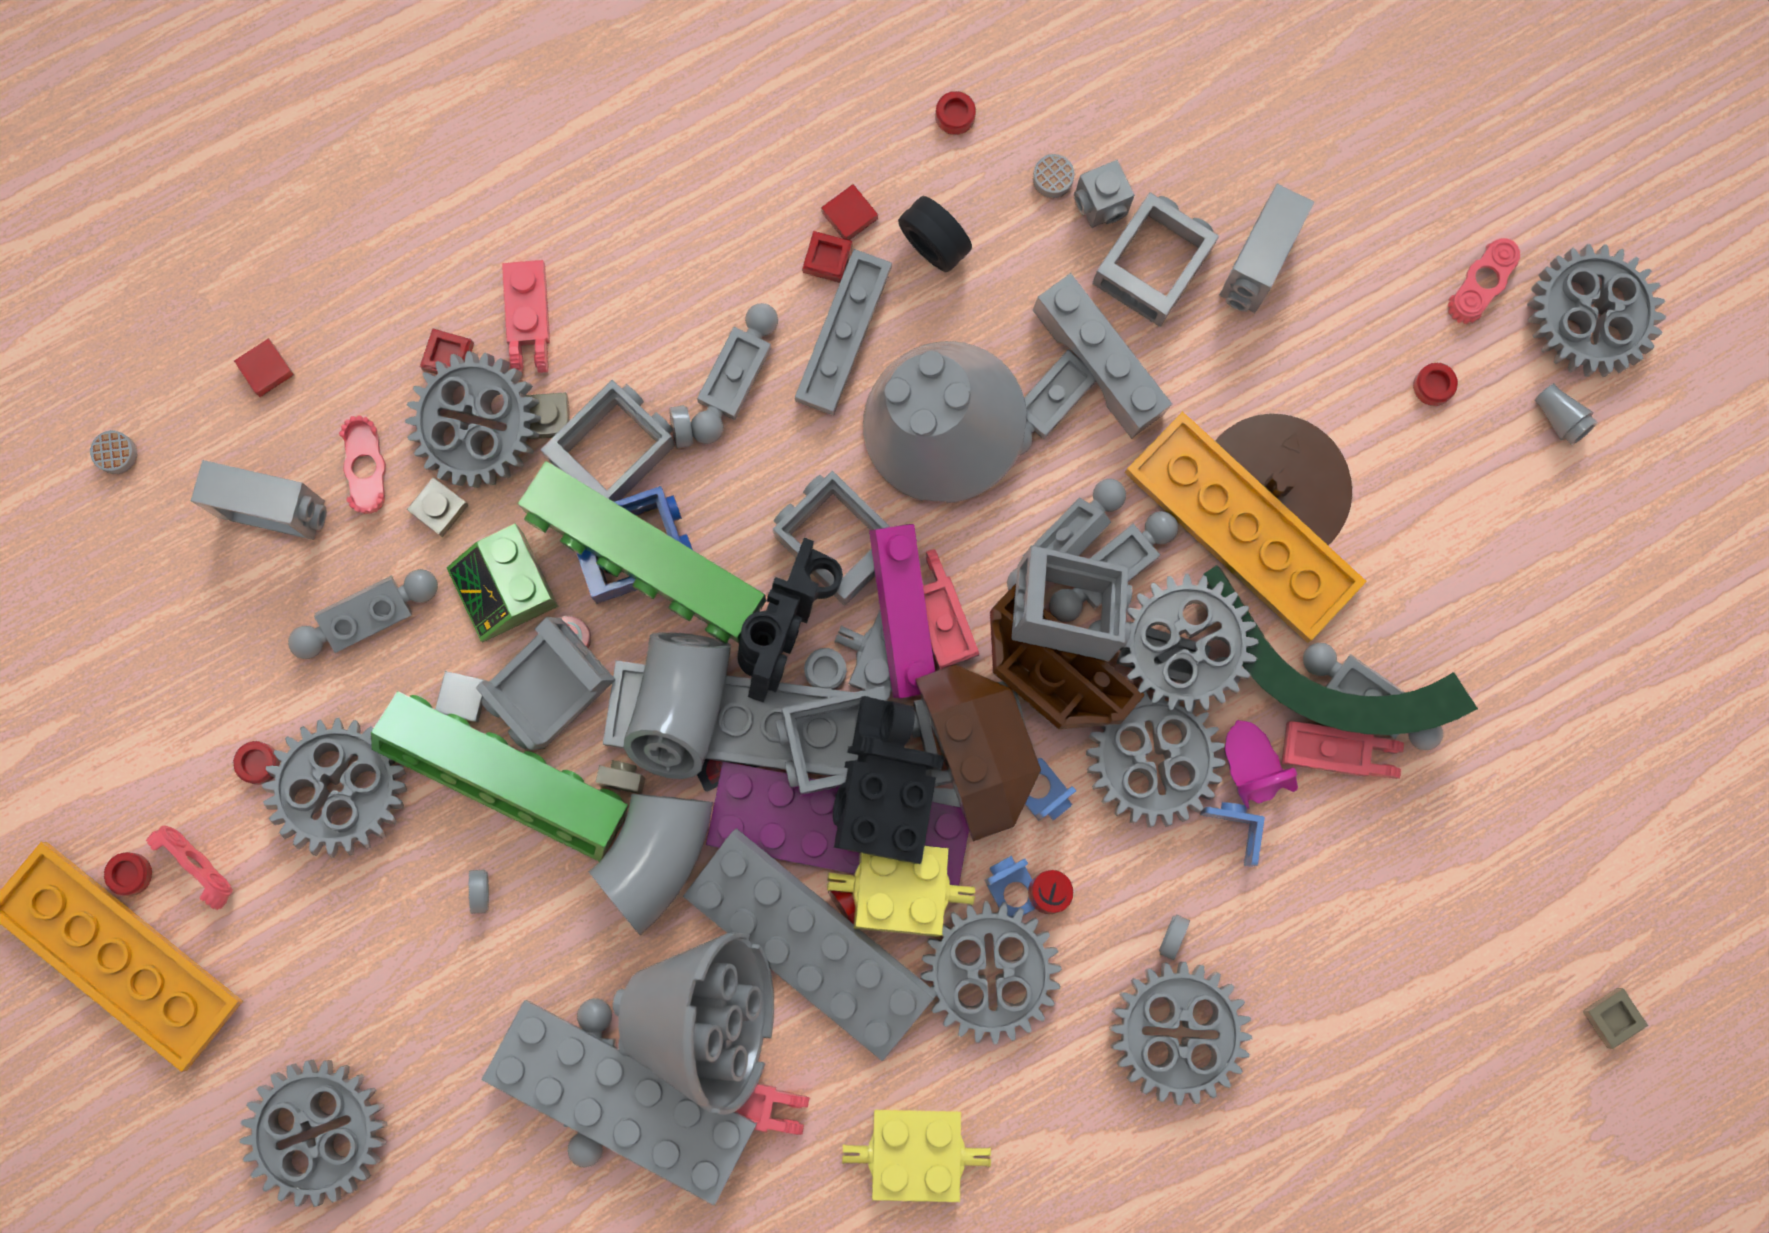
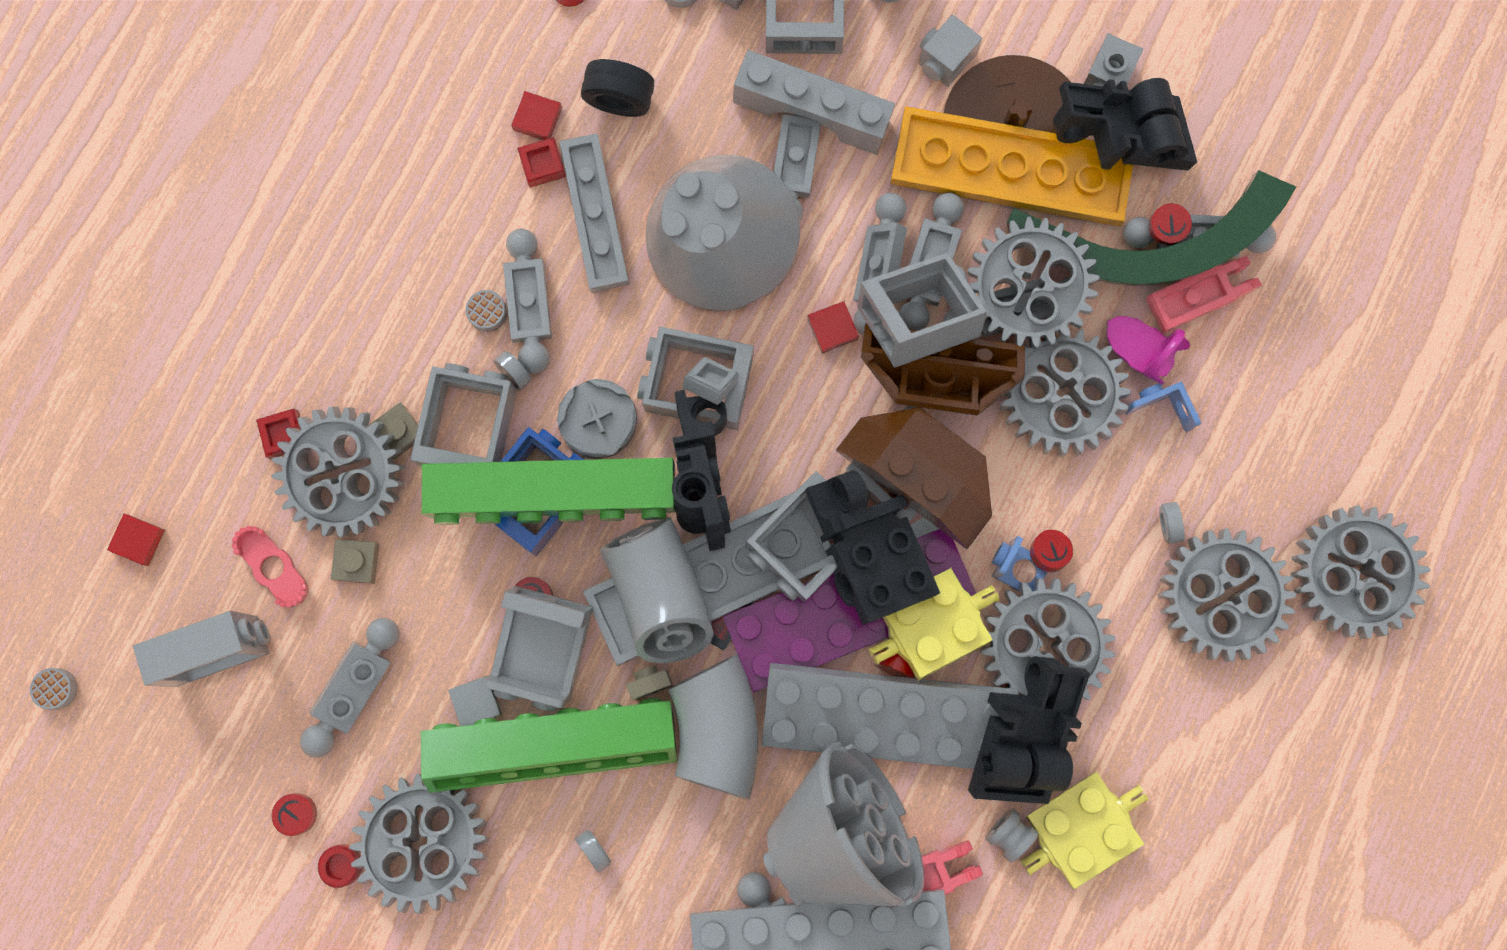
camera: 25 degrees left, 0 degrees up
slope [446,524,558,643] -> none
coral hinge [502,260,550,373] -> none
light grey tile [804,648,847,690] -> none
light grey plate [834,610,892,700] -> none
dark pink plate [869,524,935,699] -> none
coral hinge [923,549,980,670] -> none
medium blue bracket [1025,758,1076,821] -> none
none -> red tile [271,793,317,836]
none -> tile [466,290,507,332]
none -> light grey tile [557,379,637,459]
none -> light grey tile [683,357,739,405]
none -> red tile [807,301,859,354]
none -> light grey brick [919,14,982,87]
none -> black plate [968,656,1090,804]
none -> light grey wheel [985,809,1039,863]
none -> black plate [1053,78,1197,171]
none -> light grey brick [1084,33,1143,86]
none -> red tile [1148,203,1192,245]
none -> light grey gear [1290,505,1430,639]

